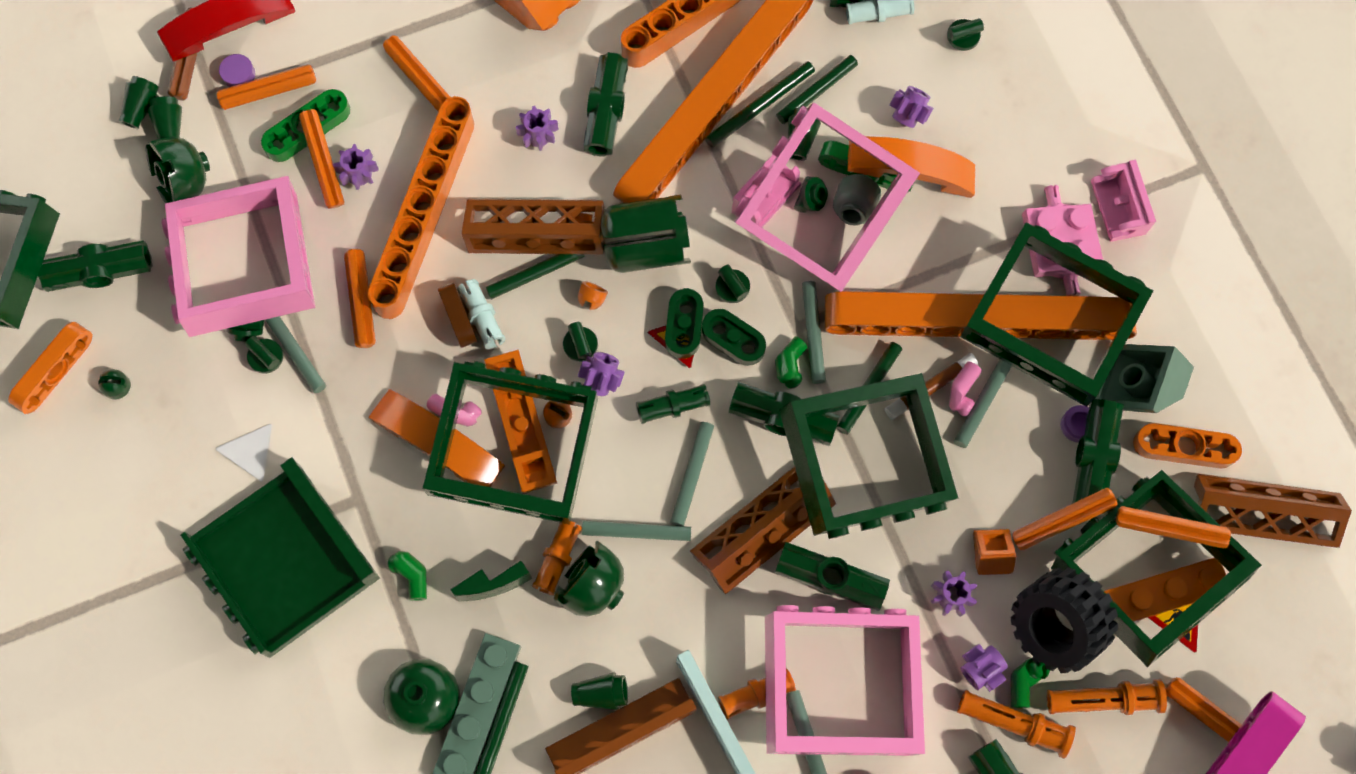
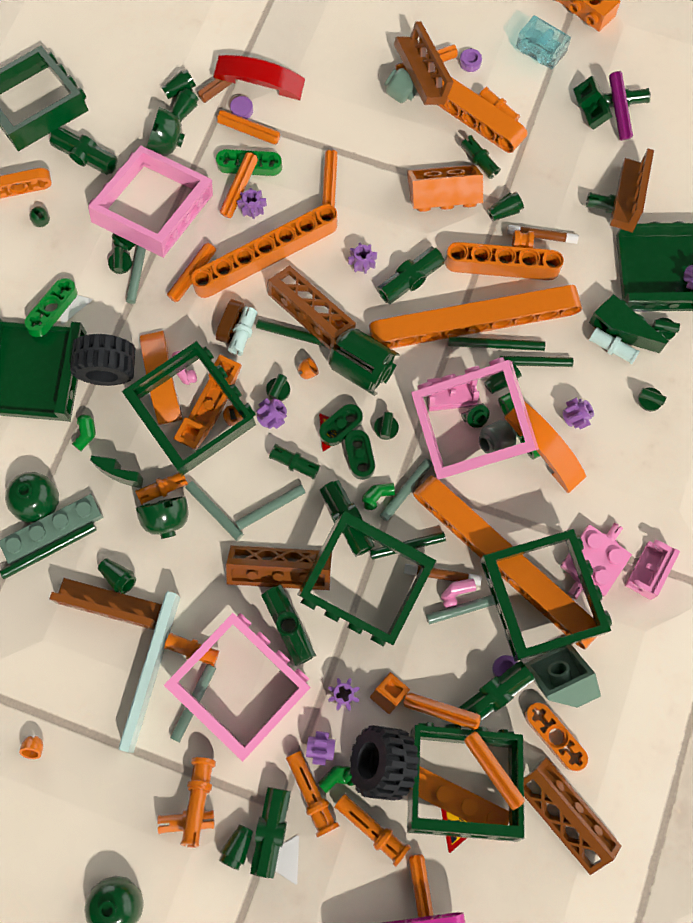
camera: 45 degrees right, 0 degrees up
none -> green beam [24,278,78,337]
none -> black tyre [70,334,136,386]

